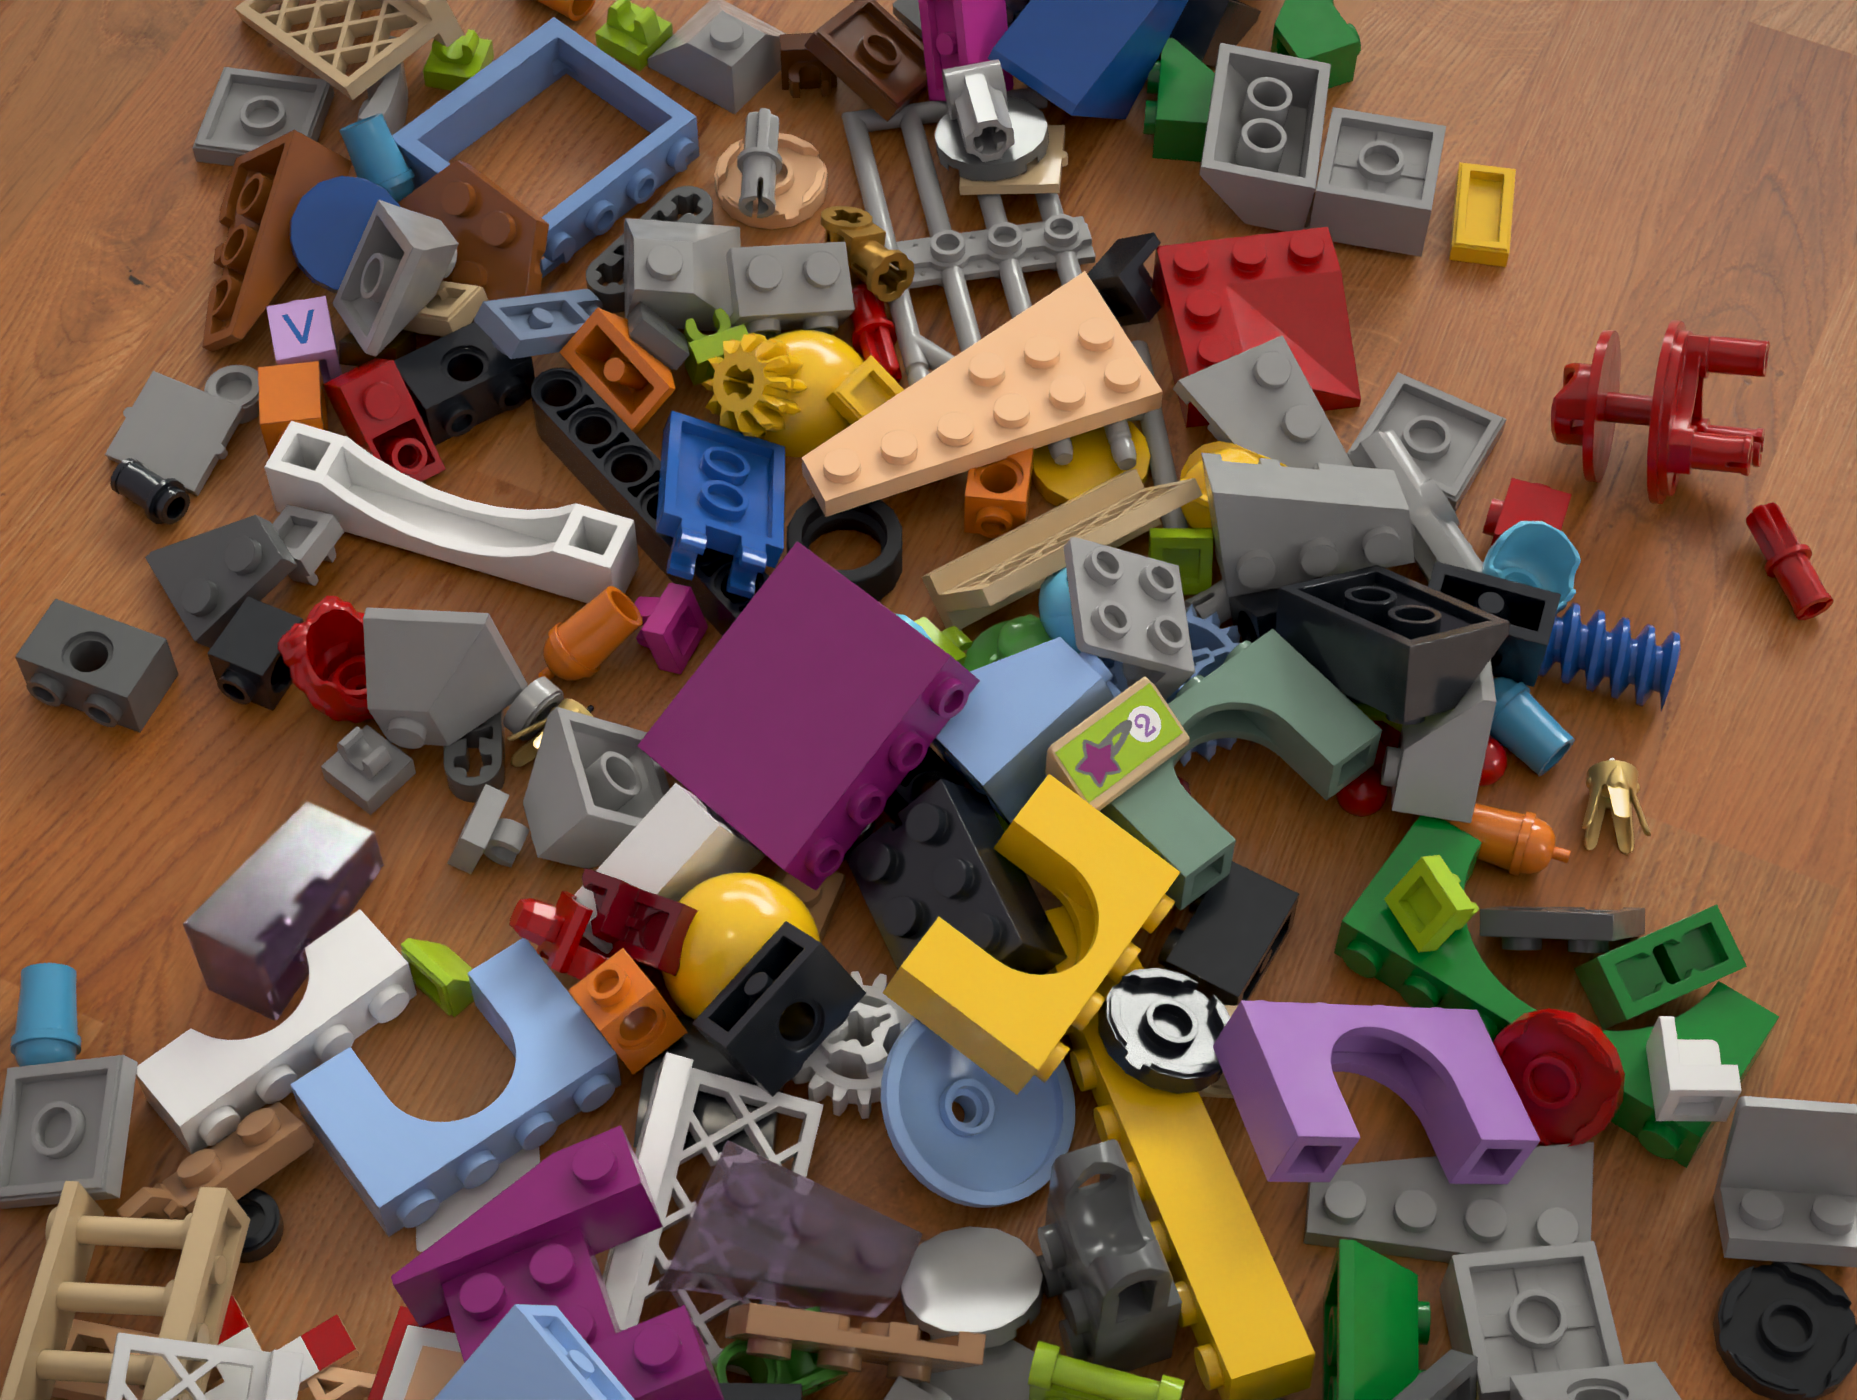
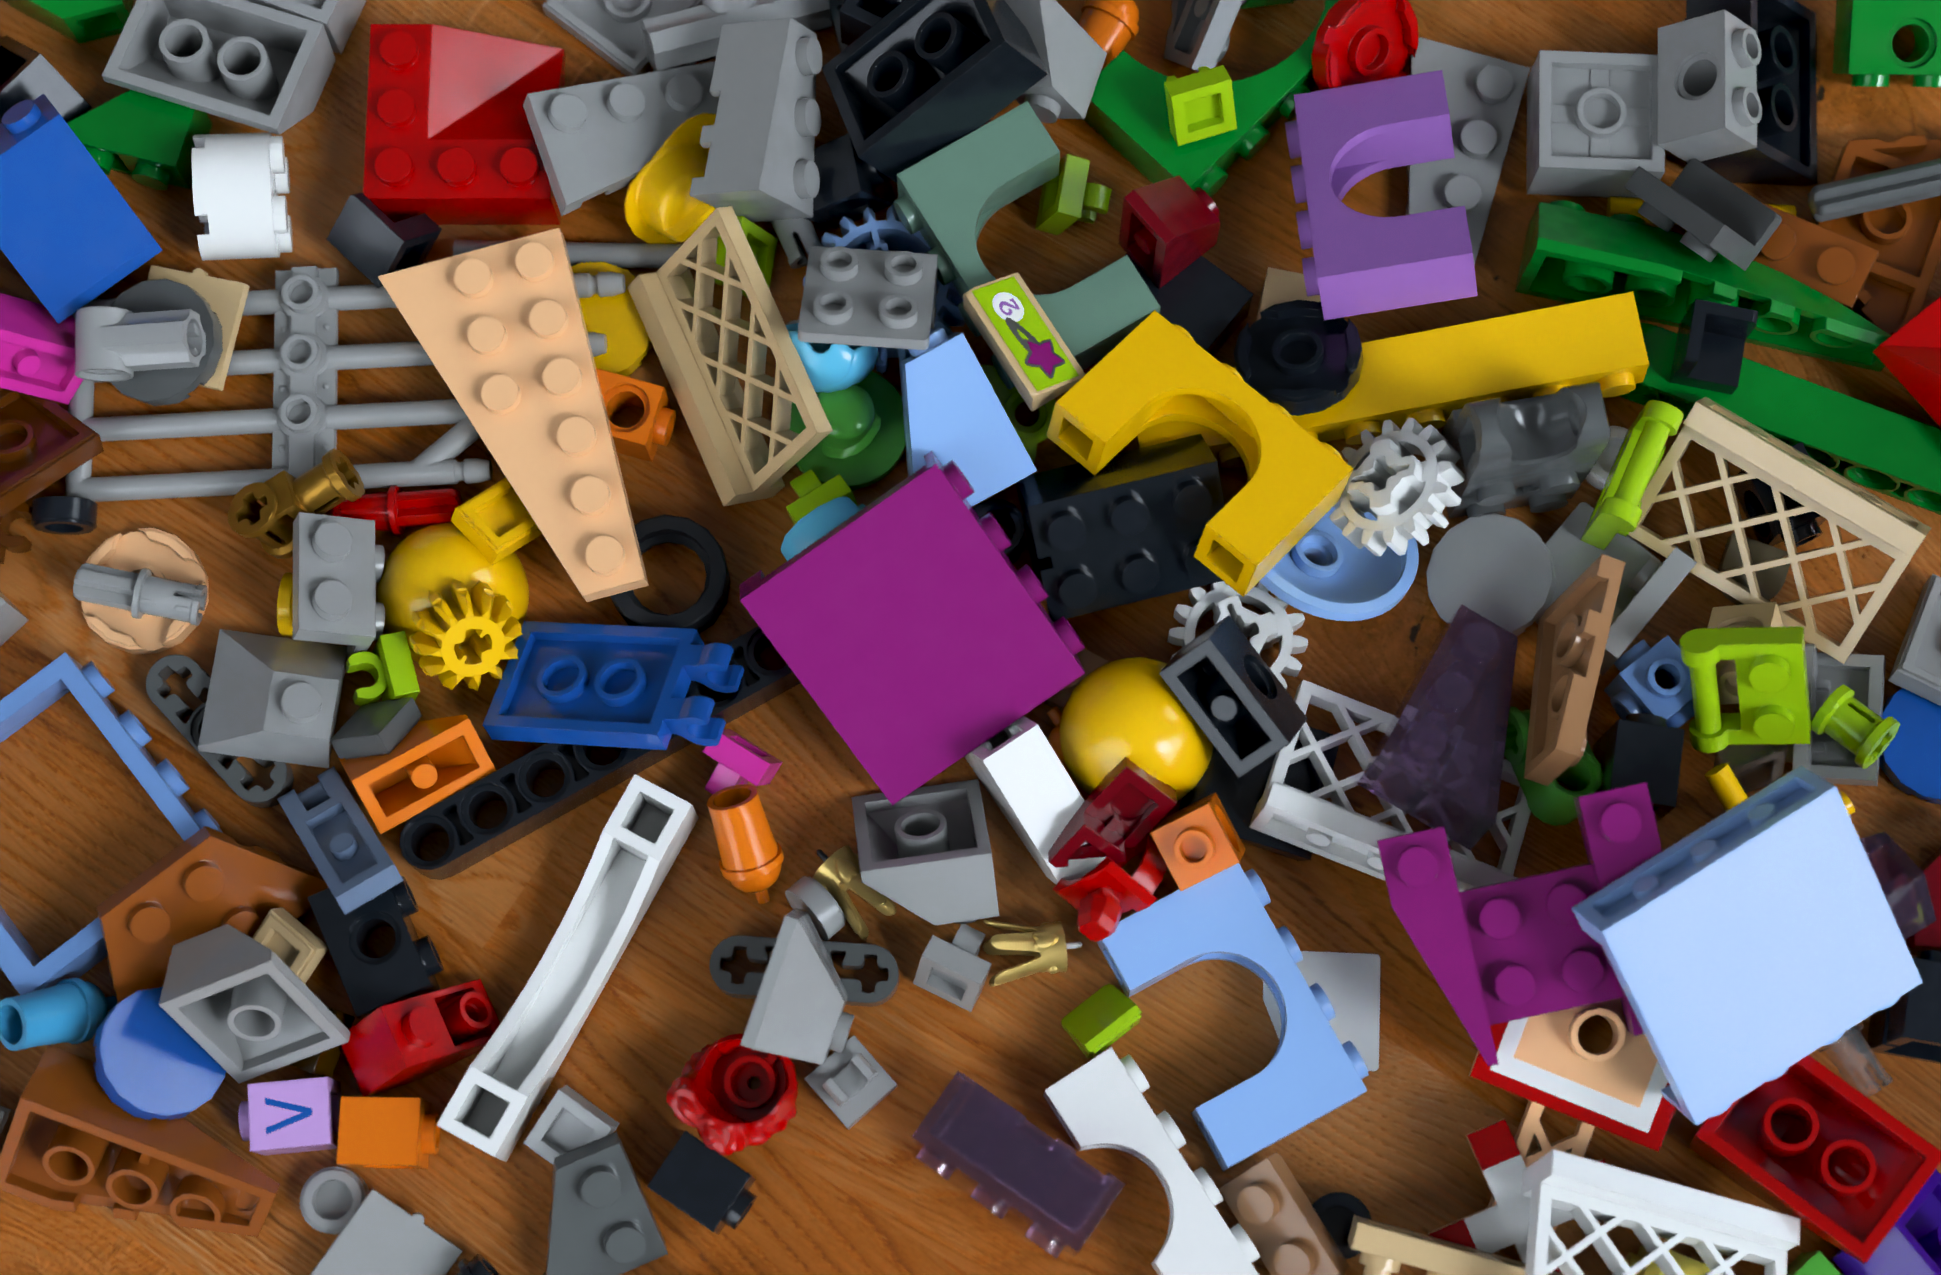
camera: 80 degrees left, 20 degrees up
none -> black tile [31,496,98,535]
none -> white brick [191,132,293,261]
none -> pearl gold piece [983,920,1082,987]
none -> lime tile [1035,154,1111,235]
none -> dark red slope [1119,175,1221,289]
none -> white gear [1329,418,1465,557]

